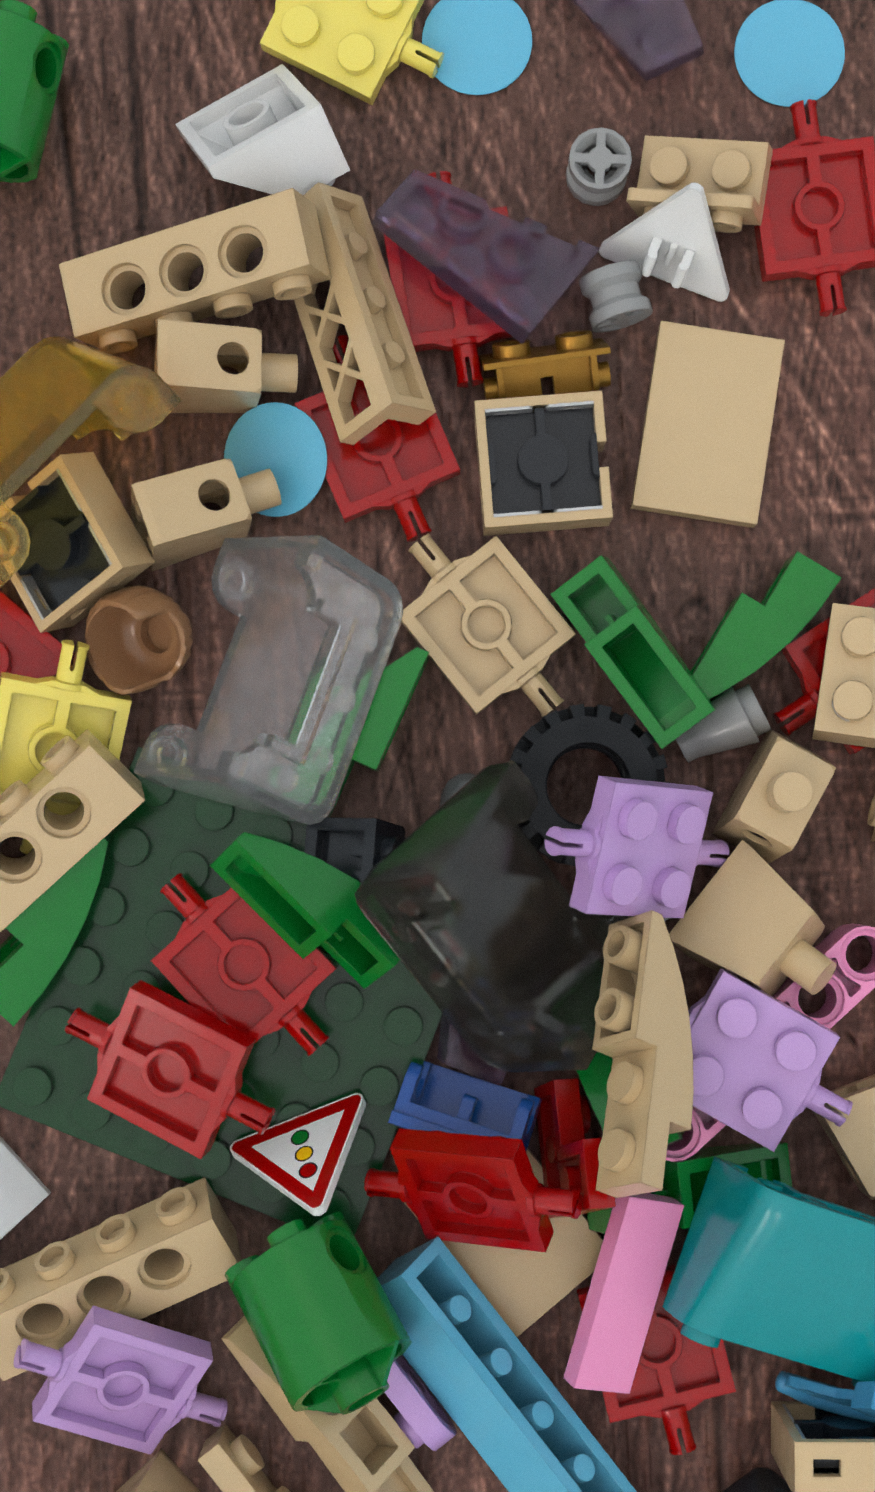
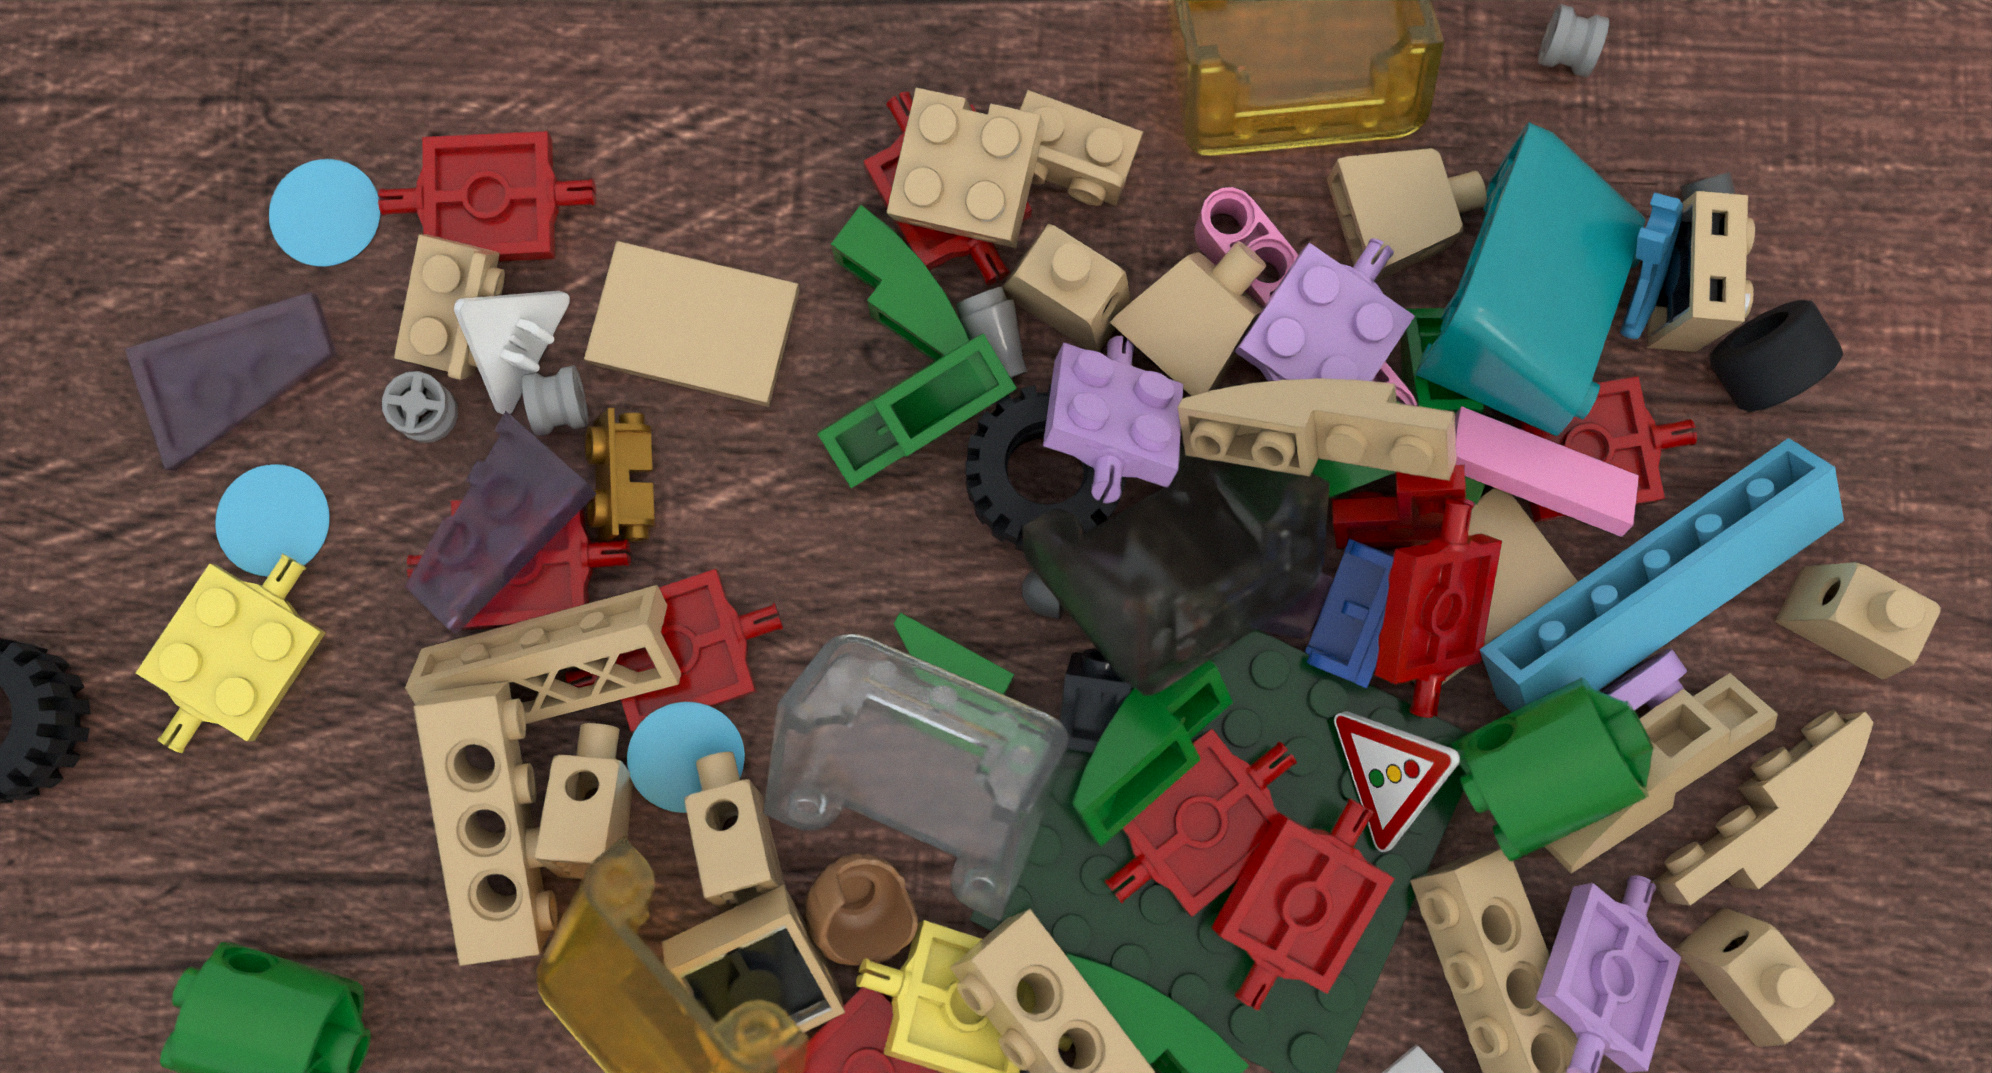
camera: 90 degrees left, 5 degrees down
white slope [175,64,350,195] -> none
tan plate [397,533,576,717] -> none
black piece [473,391,613,536] -> none

